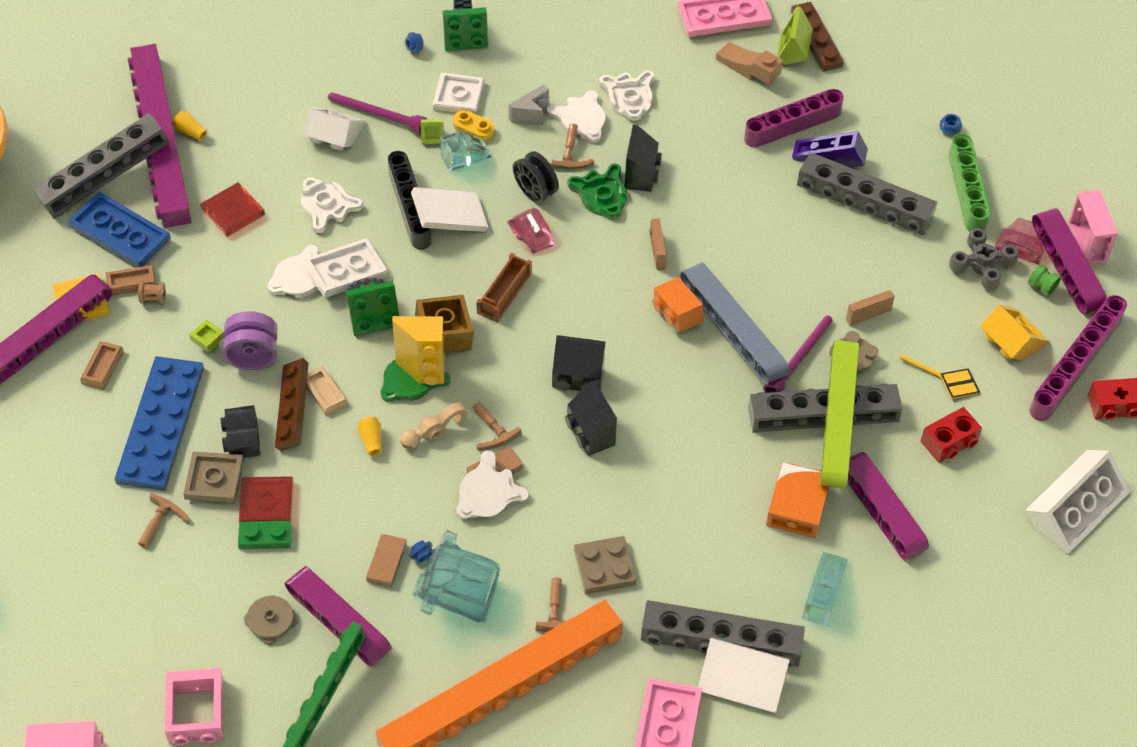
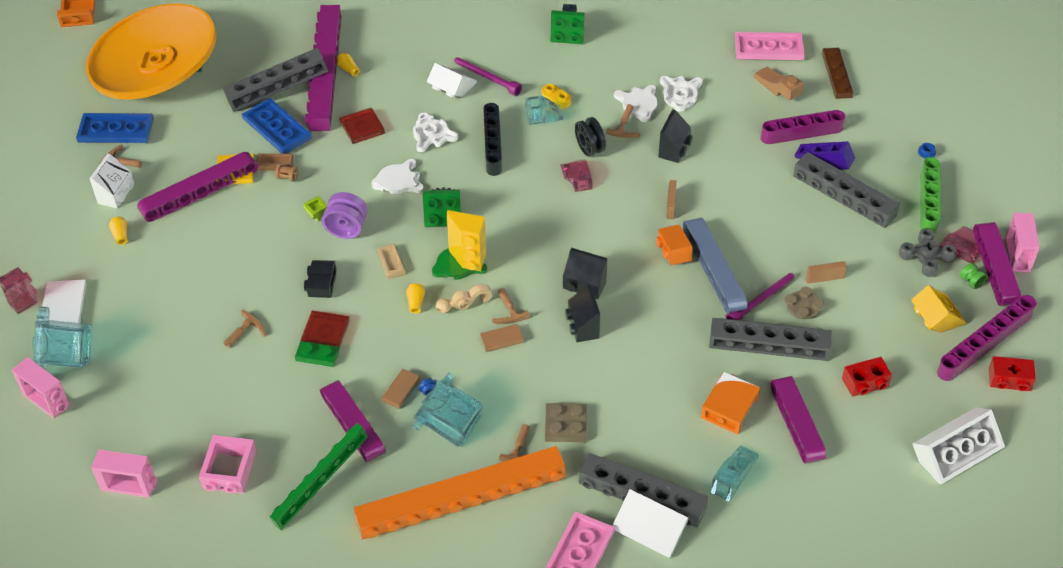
camera: 15 degrees right, 5 degrees down
medium nougat tile [80,341,124,390] -> none
blue plate [114,356,204,491] -> none
dark tan plate [183,451,244,503] -> none
dark tan piece [244,595,298,645] -> none
reddish brown plate [275,358,309,452] -> none
white tile [303,238,389,298] -> none
blue plate [405,32,424,54] -> none
white tile [411,187,488,232] -> none
pearl gold brick [415,294,474,353] -> none
lime tile [421,119,444,144] -> none
white tile [433,73,485,115] -> none
white tile [456,450,528,519] -> none
dark orange container [476,252,532,323] -> none
light grey slope [509,84,549,125] -> none
green tile [567,163,627,219] -> none
lime slope [777,6,813,65] -> none
lime beam [820,340,859,489] -> none
piece [900,355,980,400] -> none

